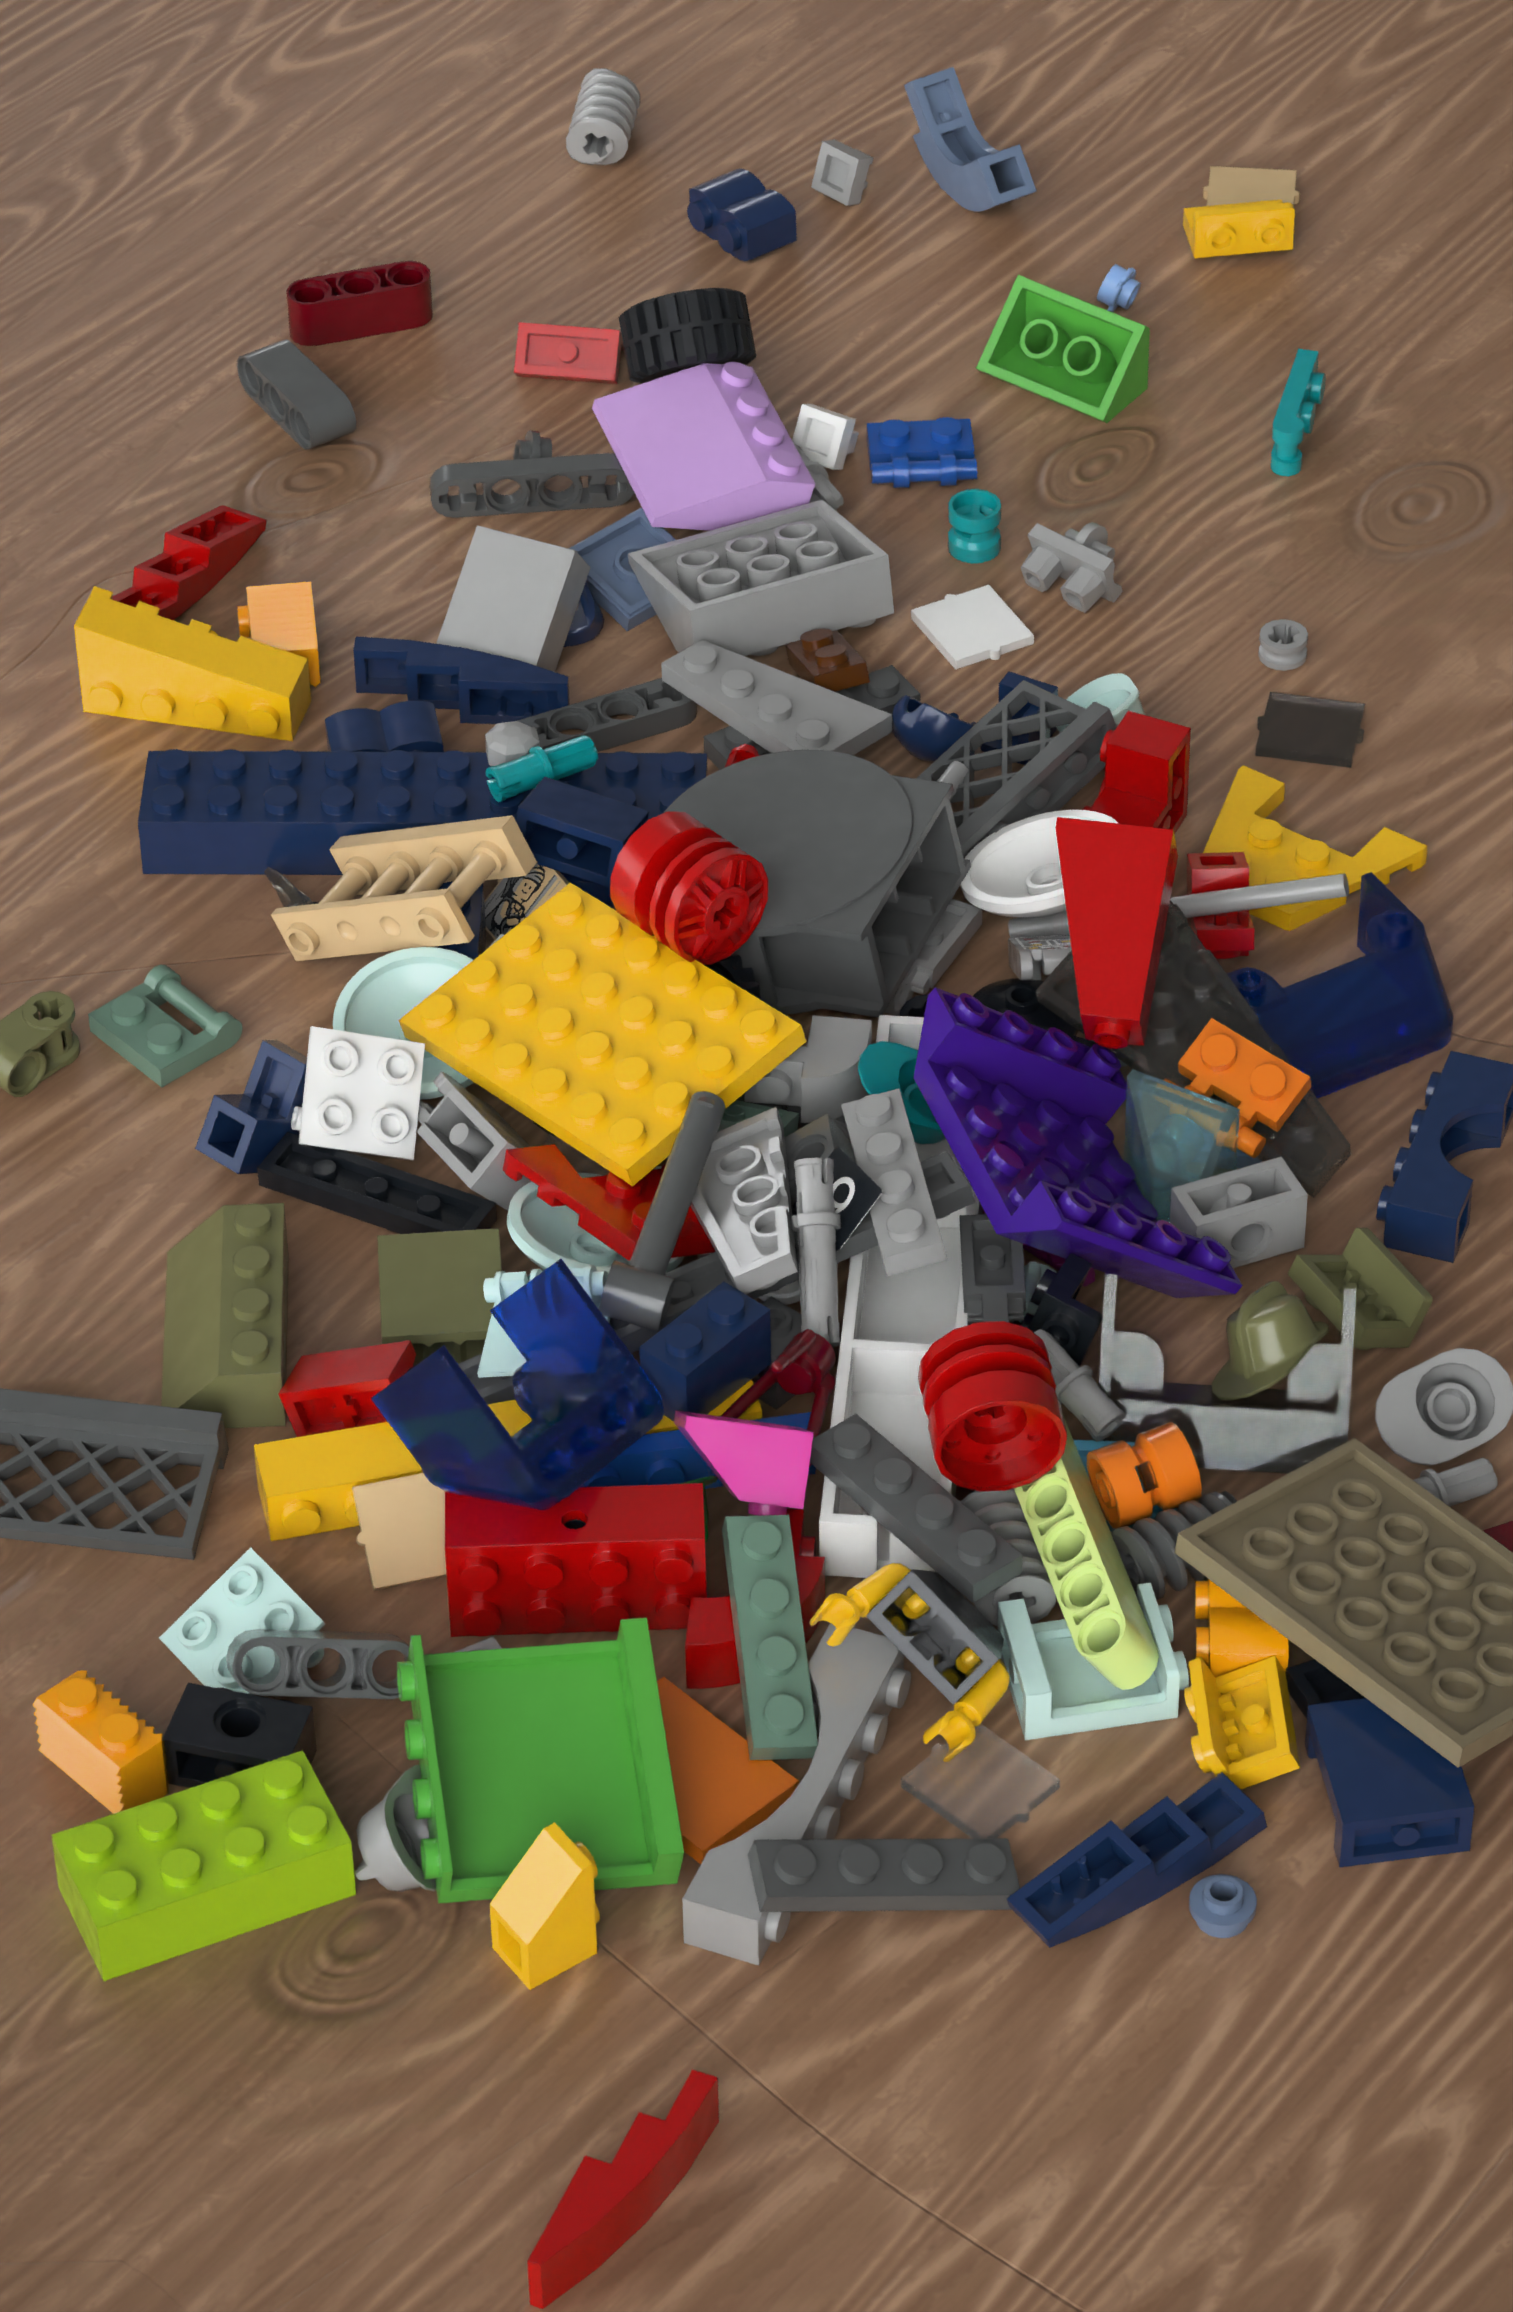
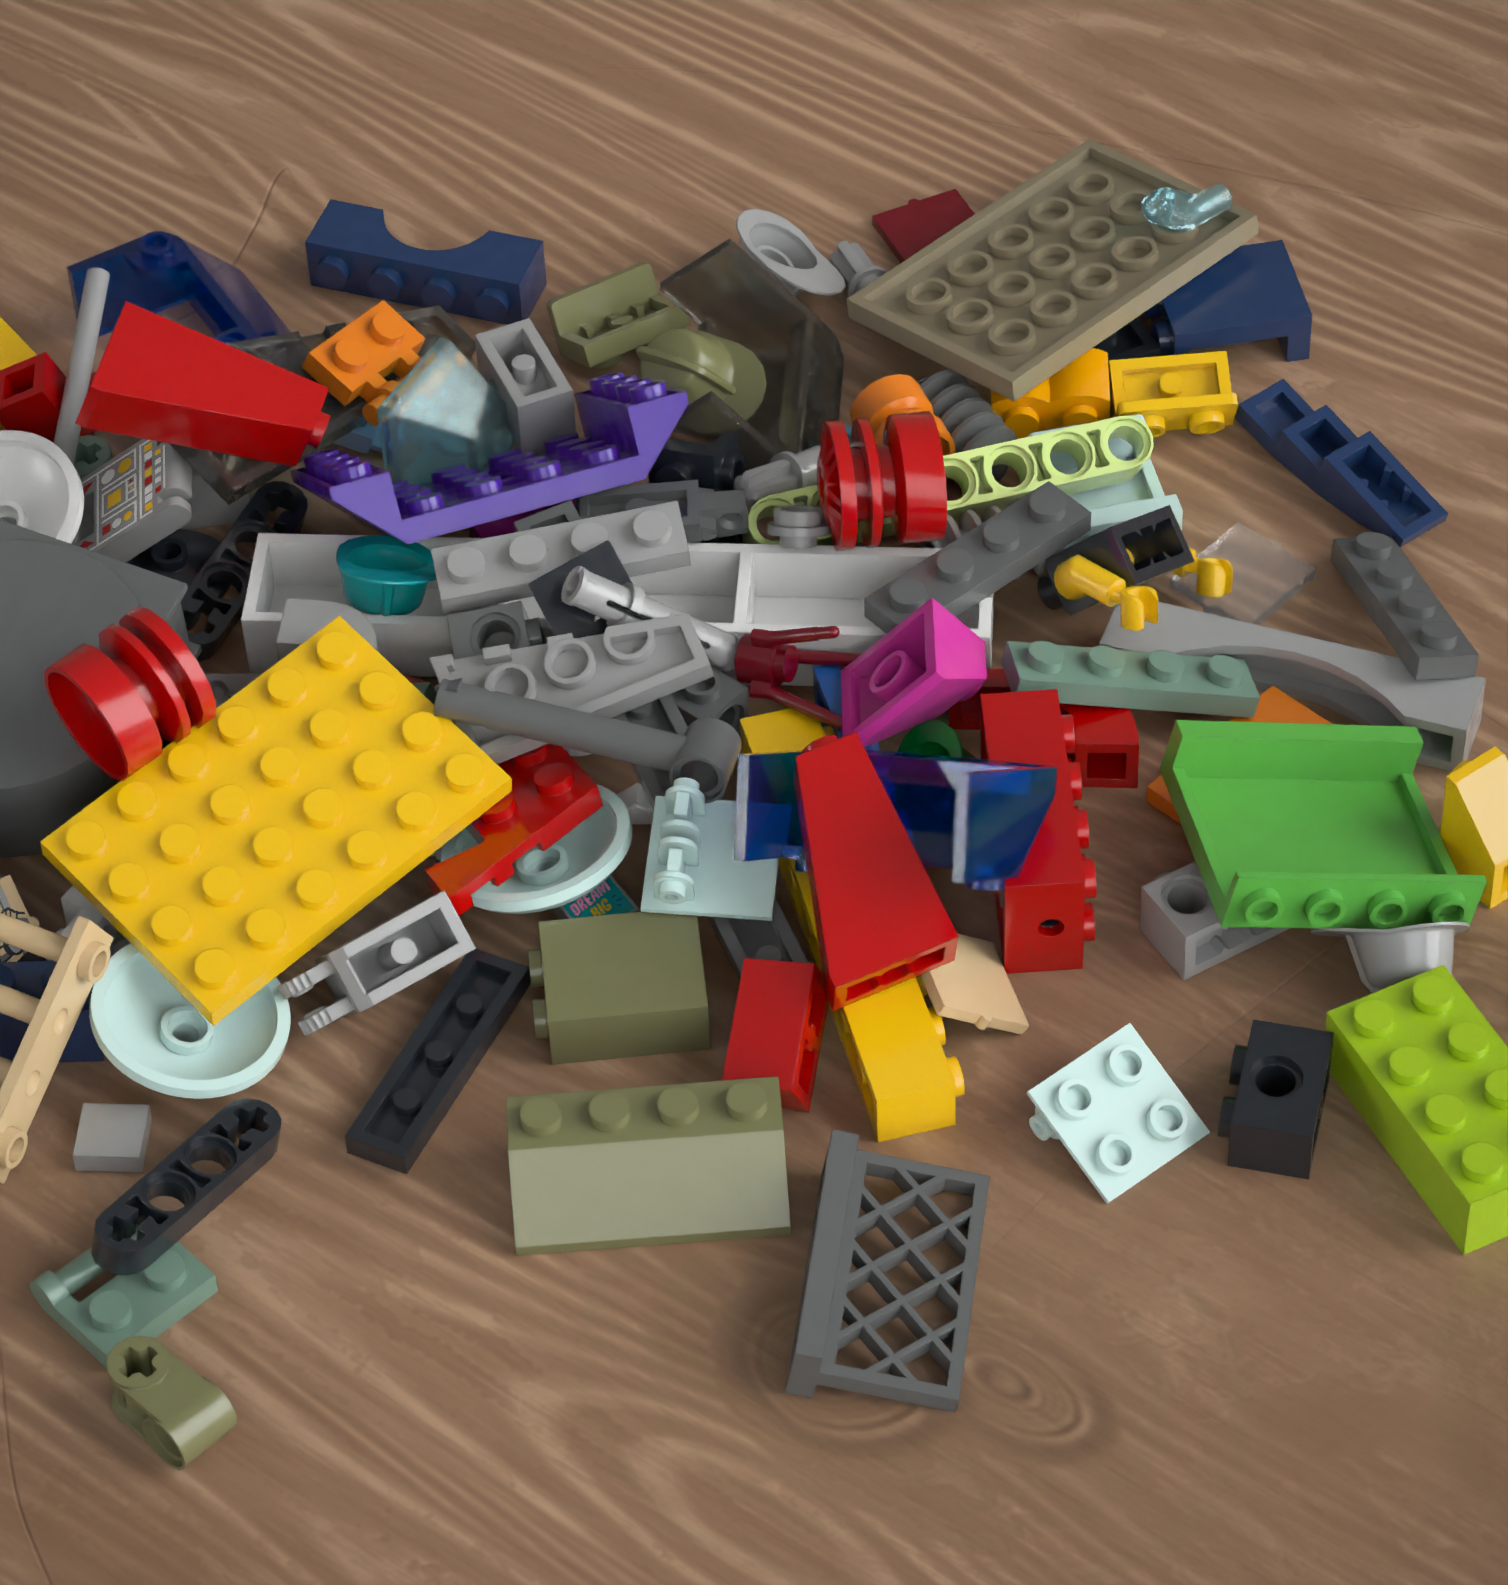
camera: 90 degrees left, 5 degrees up
light orange brick [32,1670,169,1814] -> none
dark blue brick [195,1040,307,1174] -> none
dark grey beam [226,1629,409,1699] -> none
white hinge [291,1026,425,1161] -> none
dark blue brick [639,1281,771,1421] -> none
sand blue plate [1189,1874,1257,1938] -> none
none -> light grey tile [72,1103,152,1172]
none -> black beam [91,1098,281,1275]
none -> red slope [794,732,959,1011]
none -> clear light blue arm [1141,183,1232,232]

